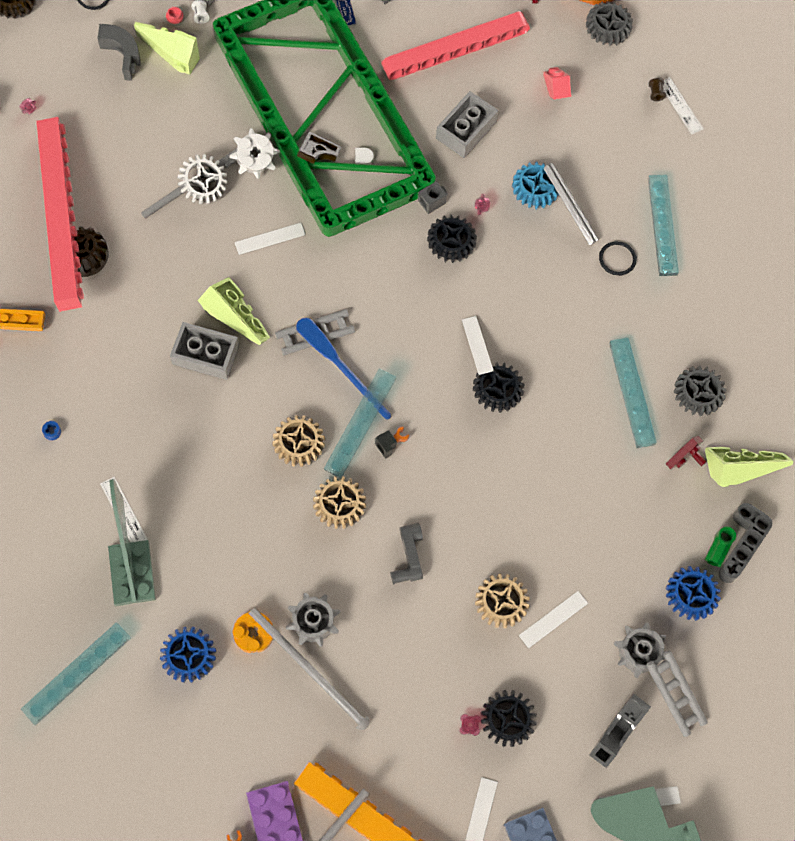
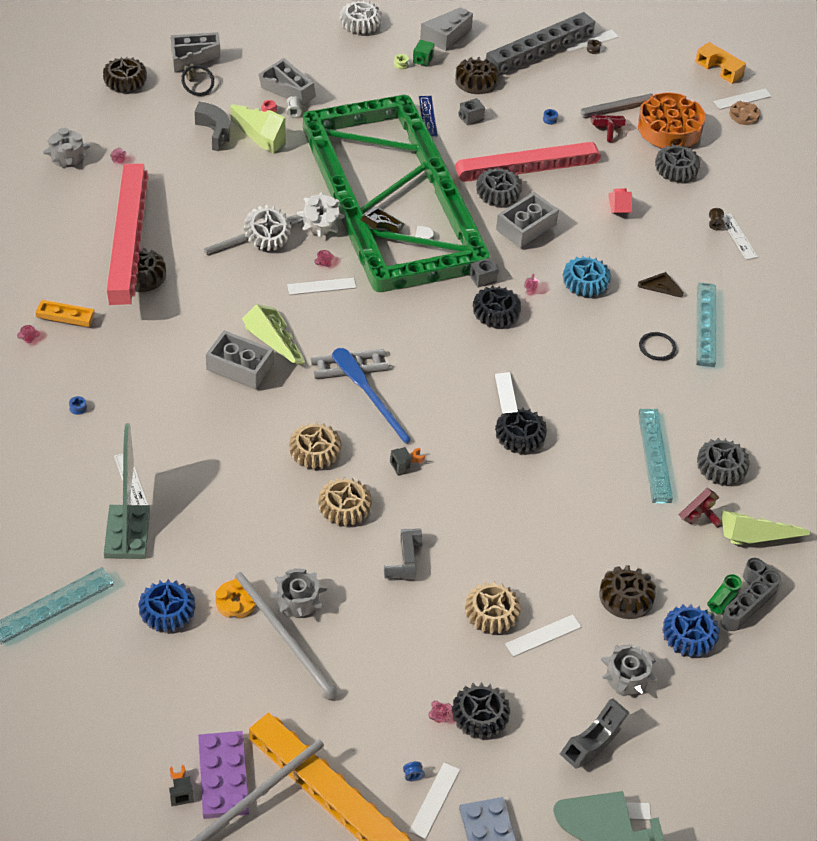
camera: 10 degrees right, 20 degrees down
clear light blue plate [324,368,396,479] -> none
axle [544,163,598,245] -> none
light grey bar [646,650,708,737] -> none
none -> clear pink plate [314,250,334,267]
none -> blue bush [403,761,425,782]
none -> dark grey gear [476,167,522,207]
none -> dark brown gear [599,565,656,619]
none -> dark brown tile [638,272,684,298]

